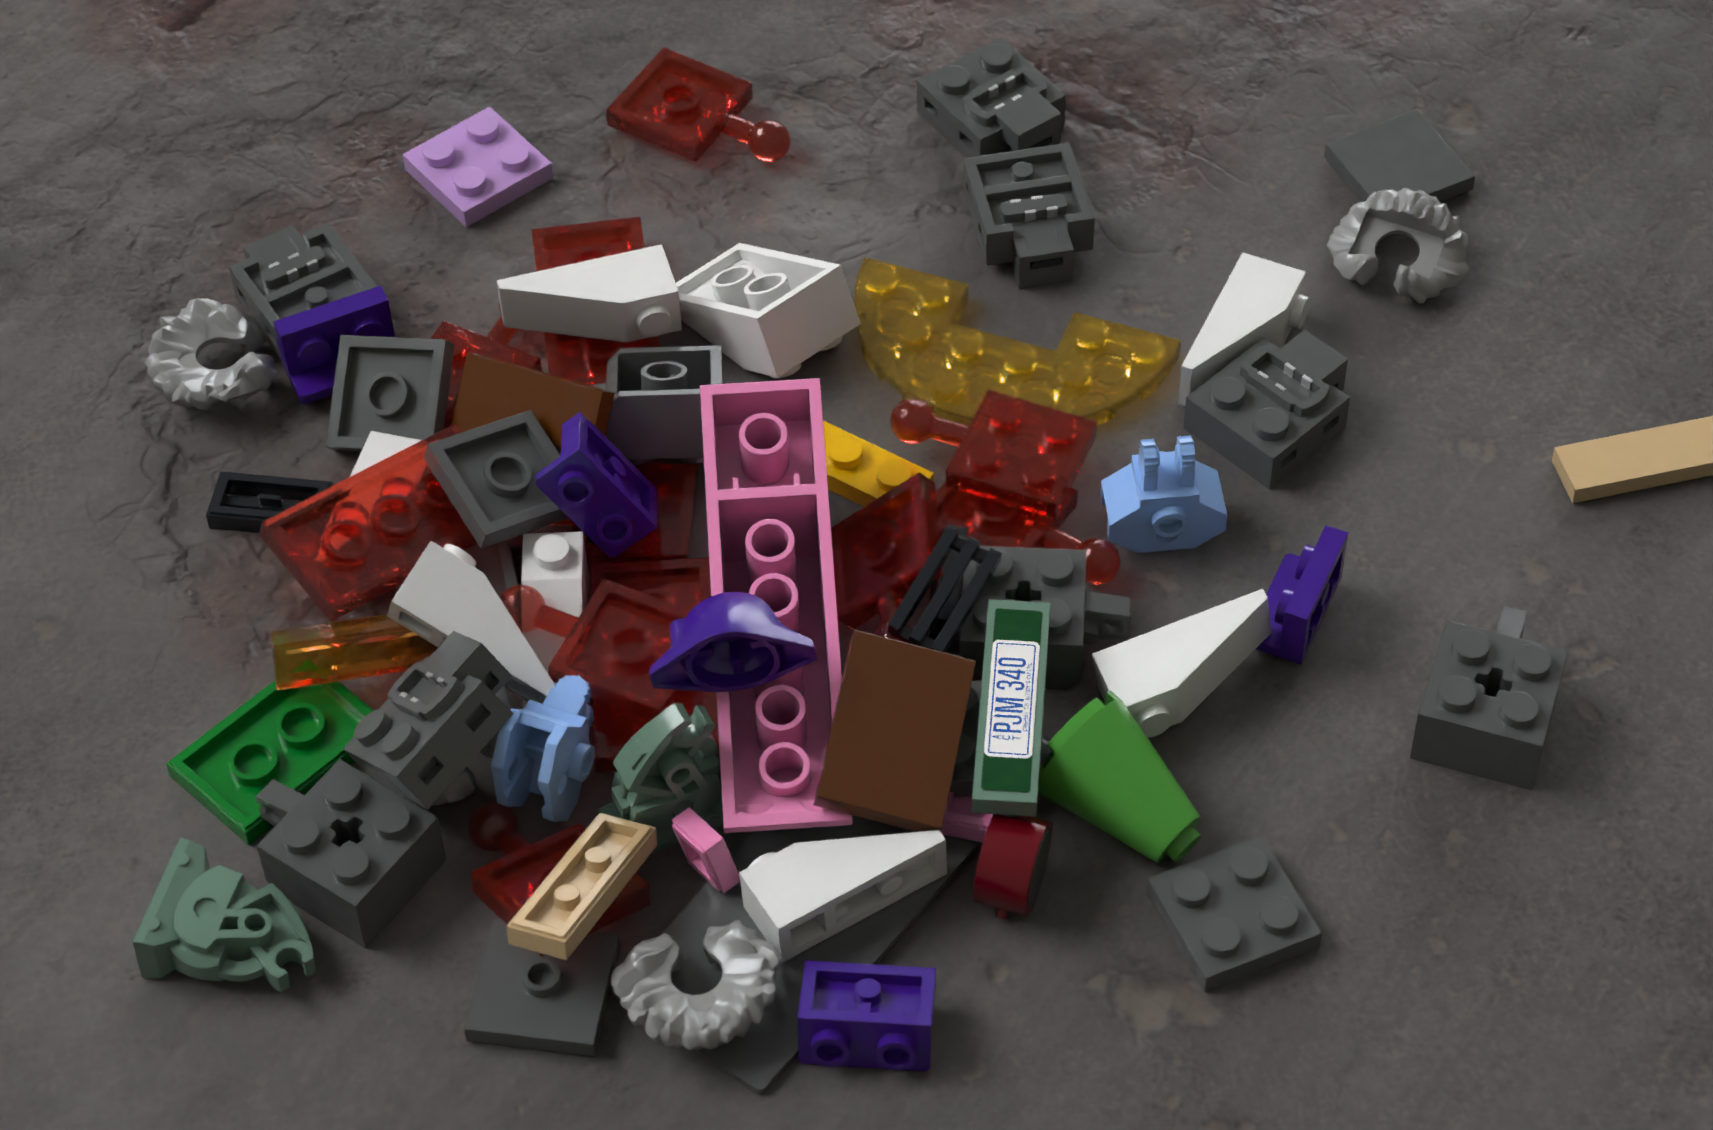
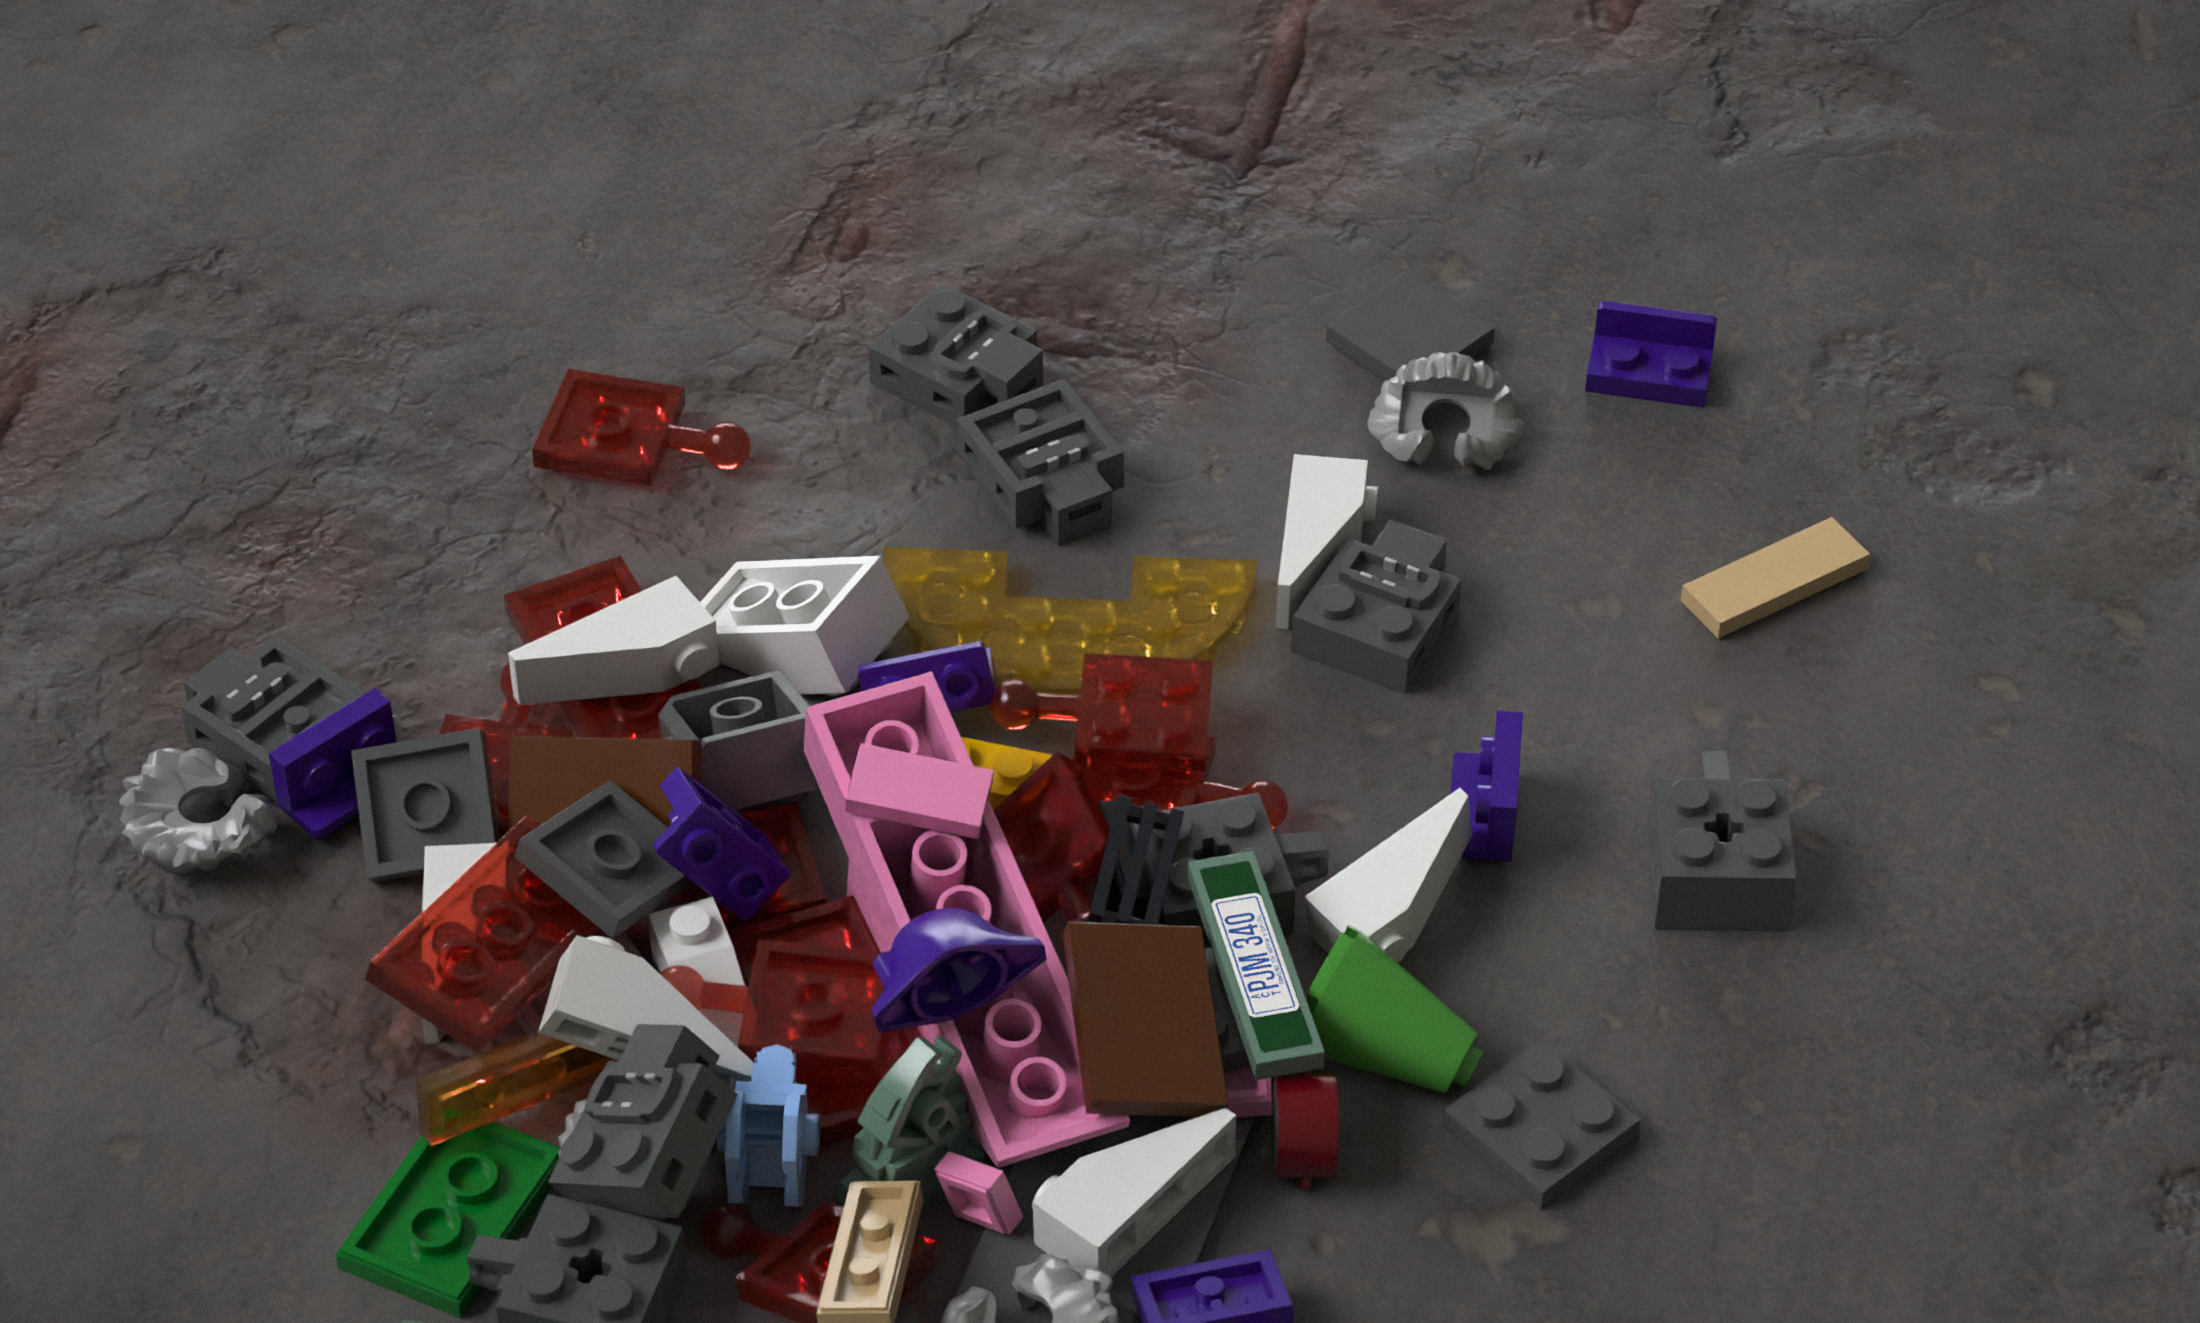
camera: 20 degrees left, 5 degrees down
black tile [206,471,336,539] -> none
lavender plate [402,106,553,227] -> none
light blue hinge [1100,435,1227,553] -> none
none -> bright pink tile [845,743,994,839]
none -> dark purple bracket [858,641,997,712]
none -> dark purple bracket [1585,301,1717,408]

